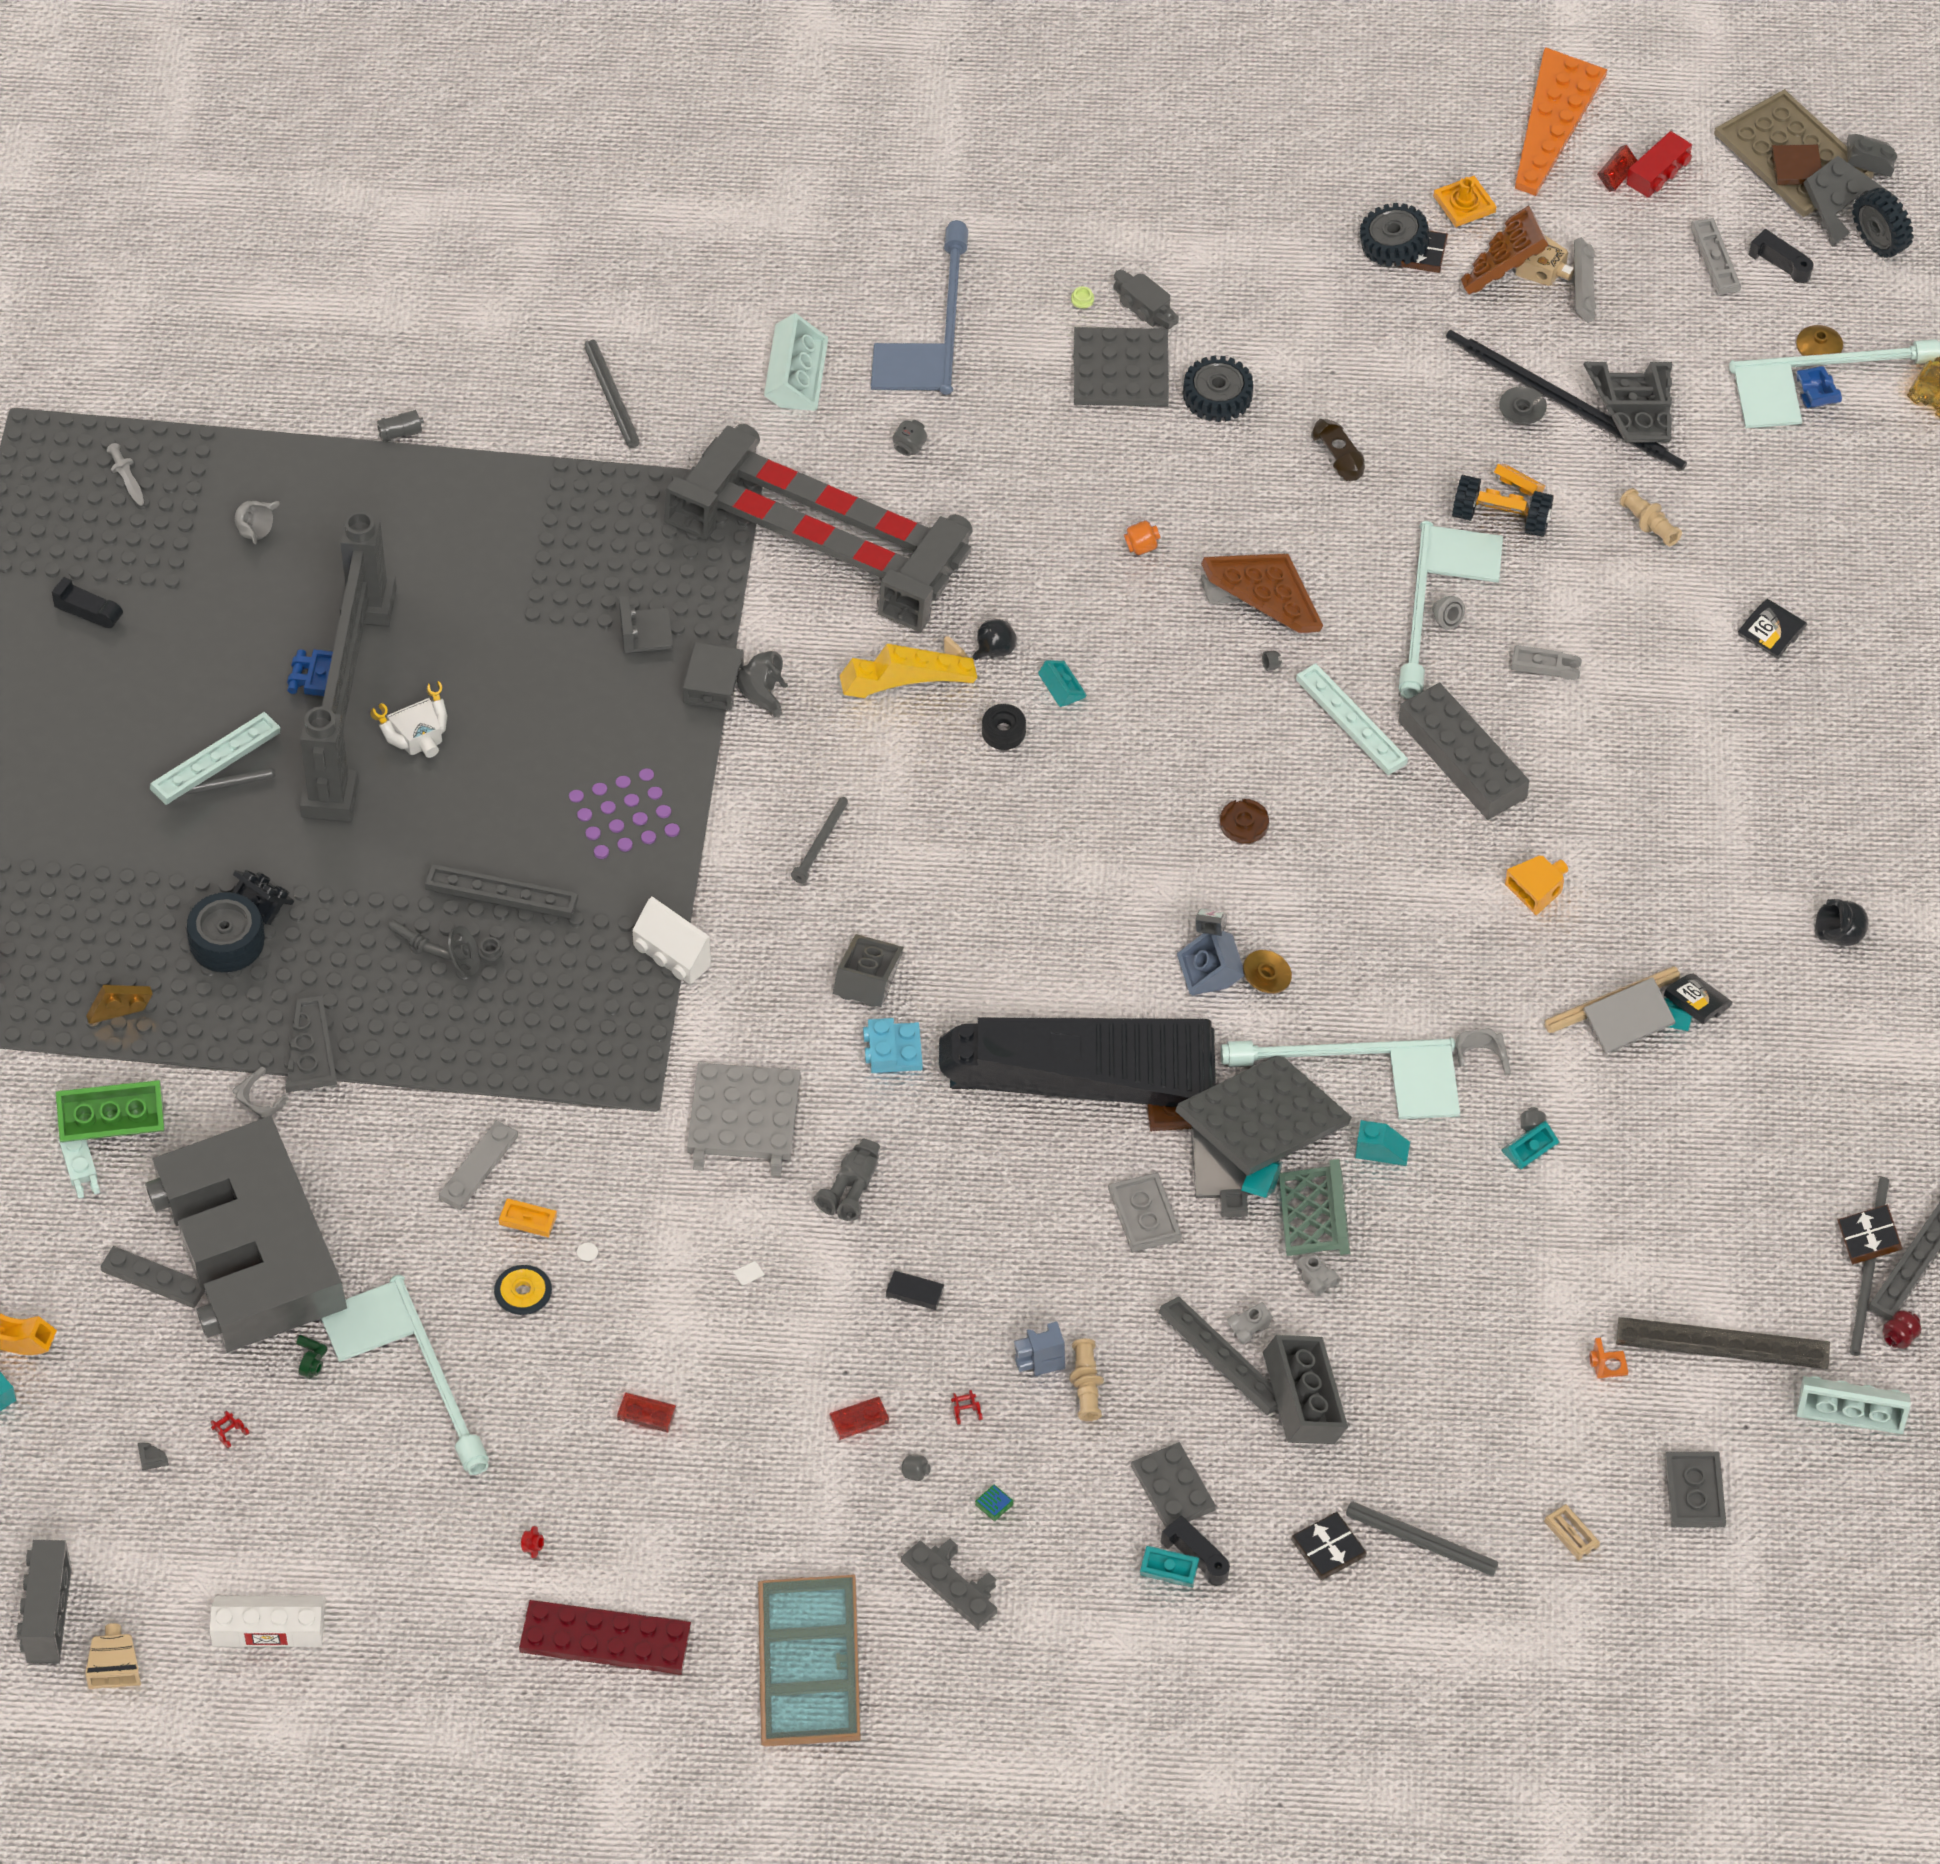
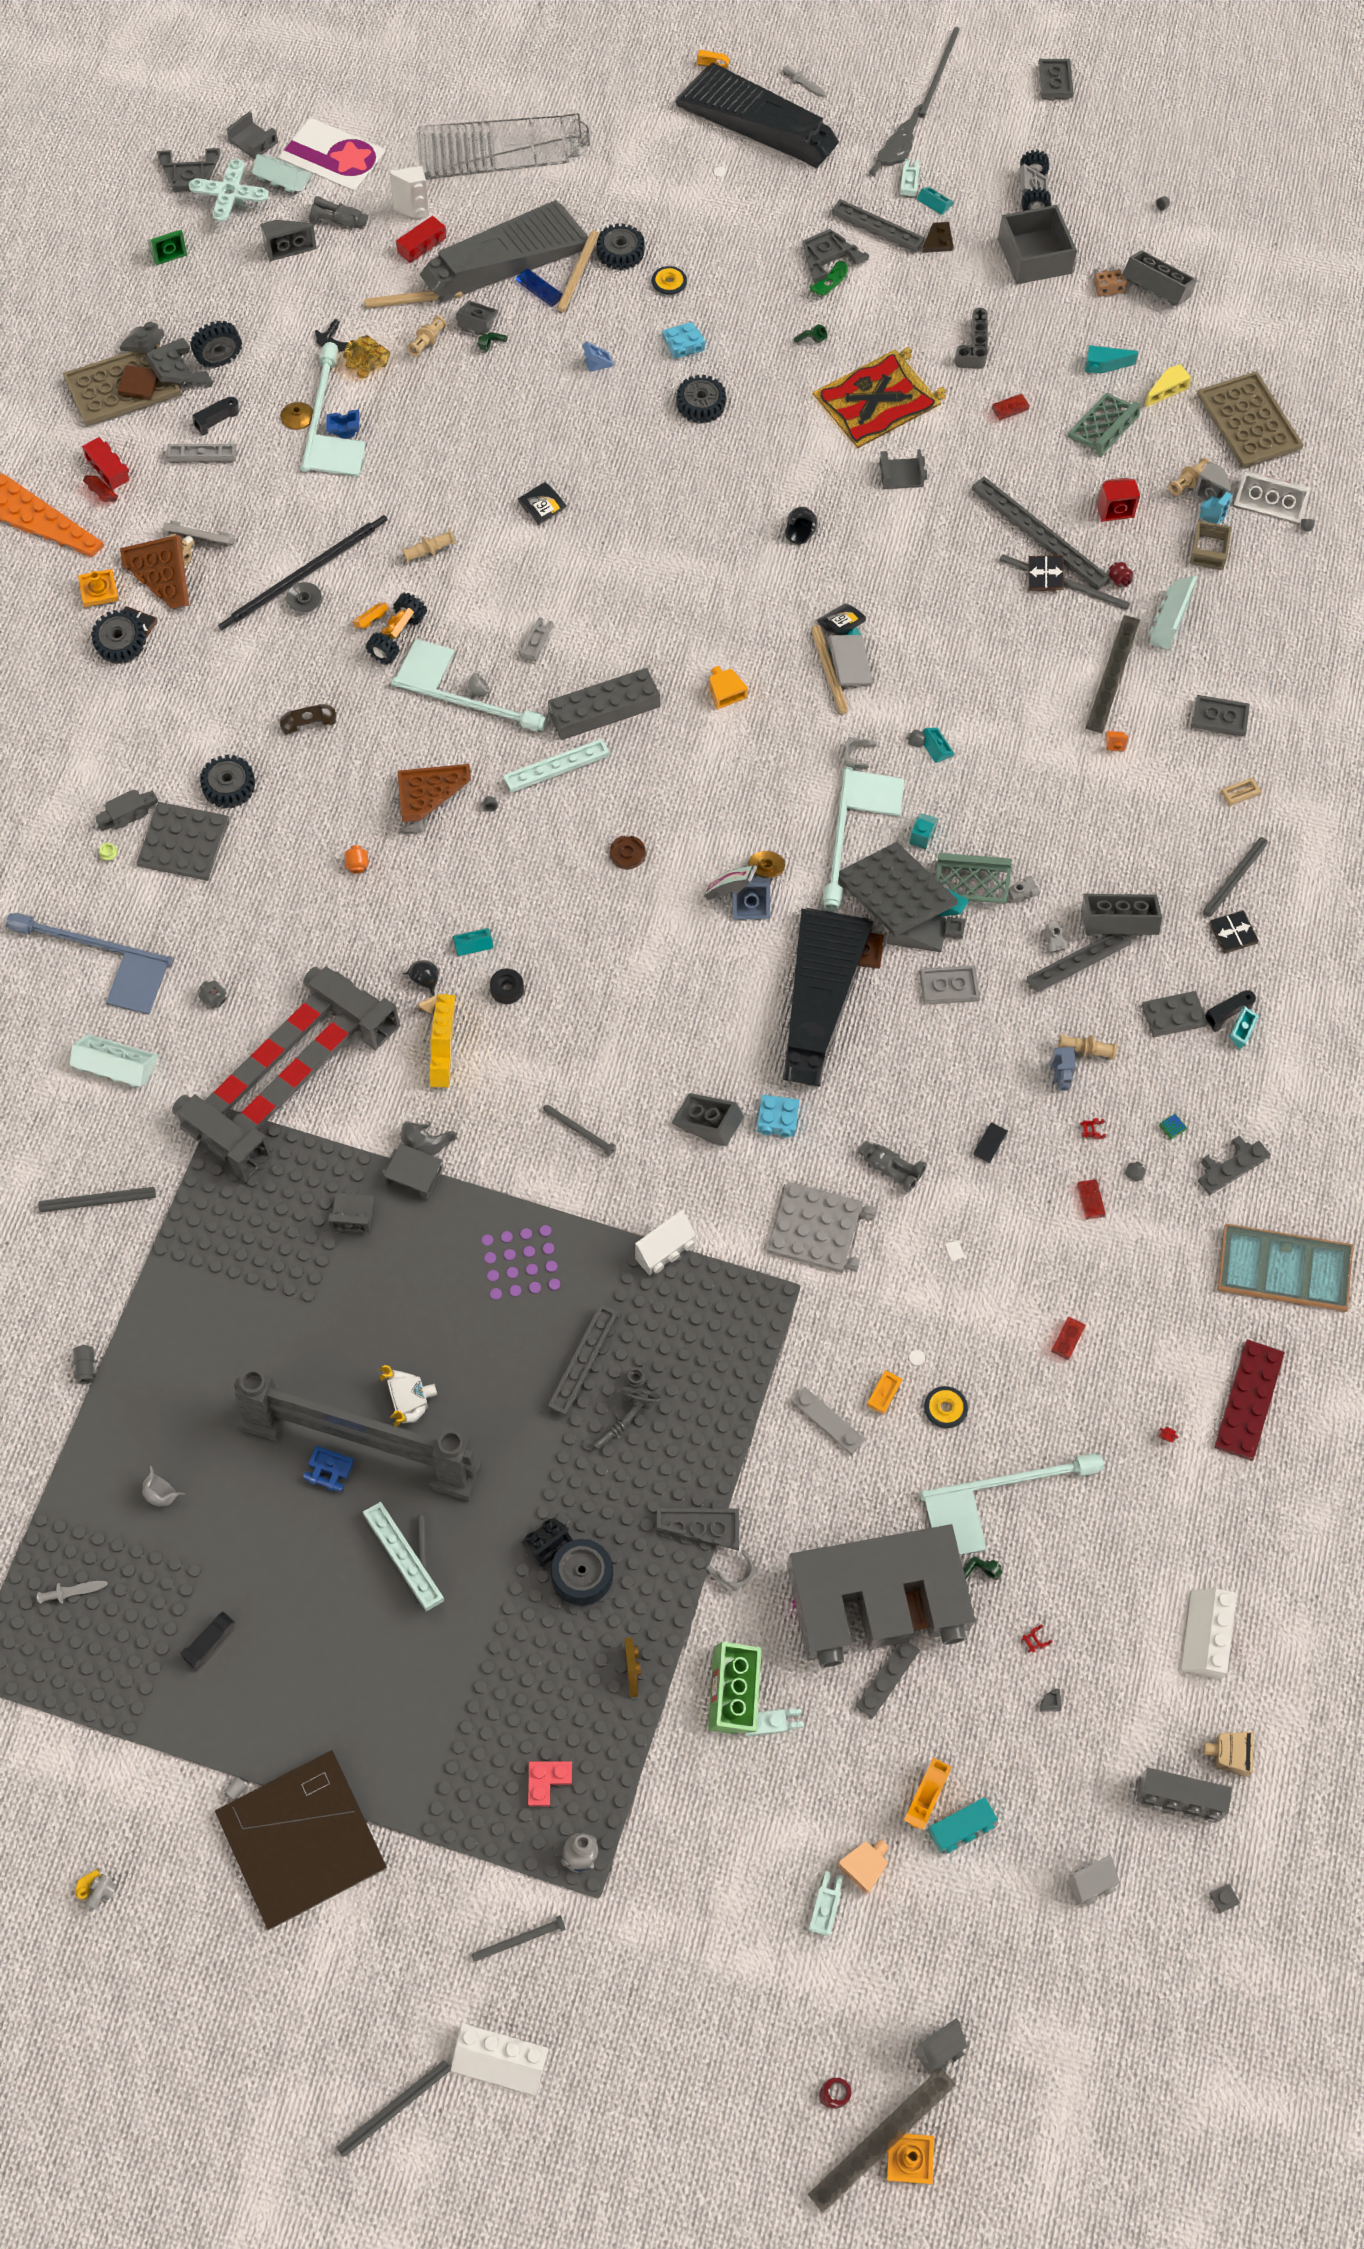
camera: 80 degrees left, 10 degrees up
dark grey wedge [1583,362,1672,442] -> none

